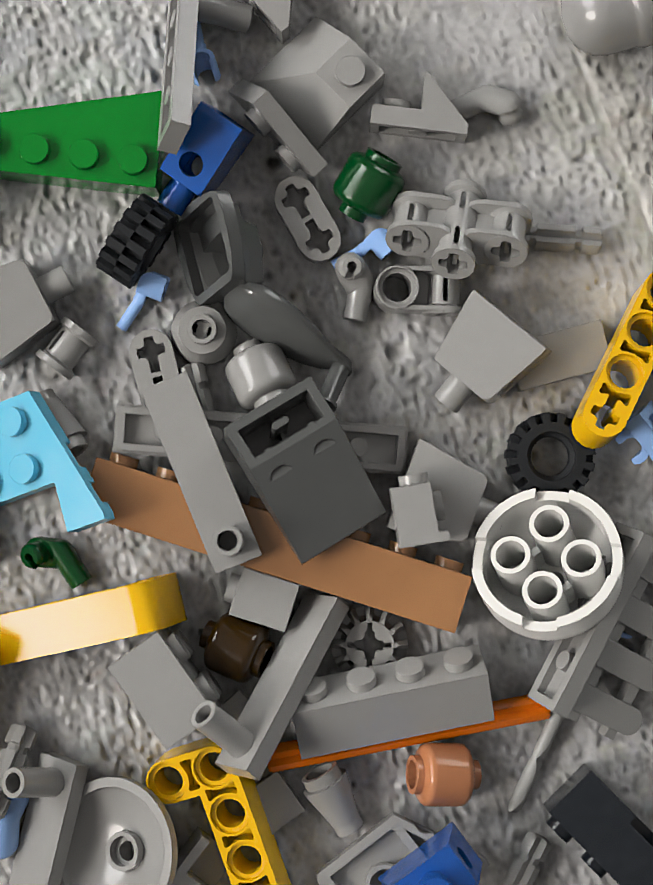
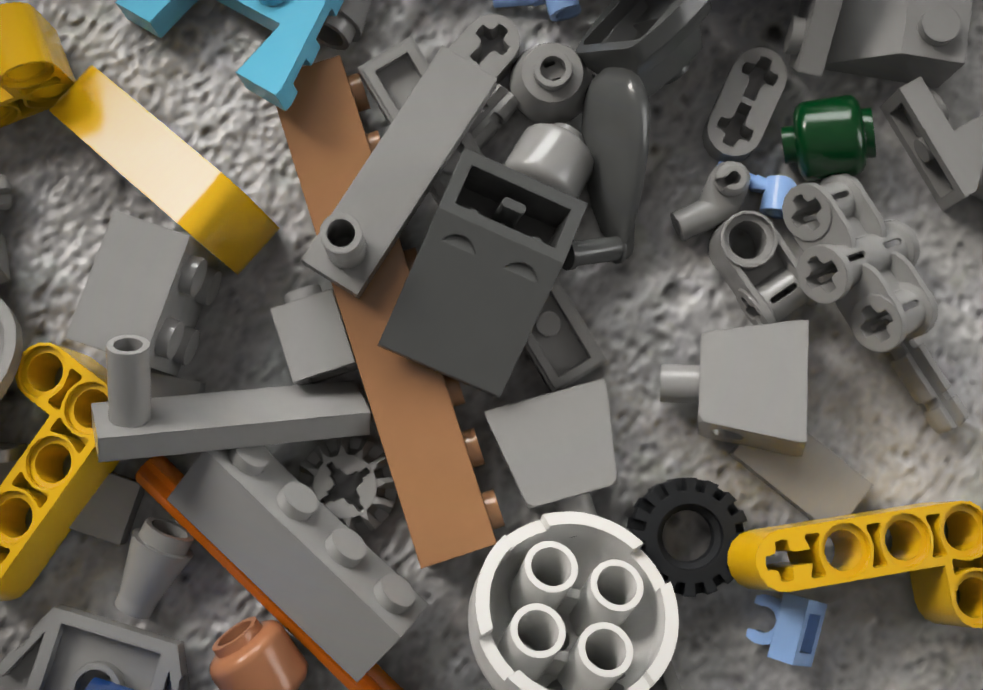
camera: 60 degrees right, 5 degrees down
dark green arm [20,536,92,590] -> none
dark brown head [199,612,275,683] -> none
light grey brick [389,472,450,549] -> none

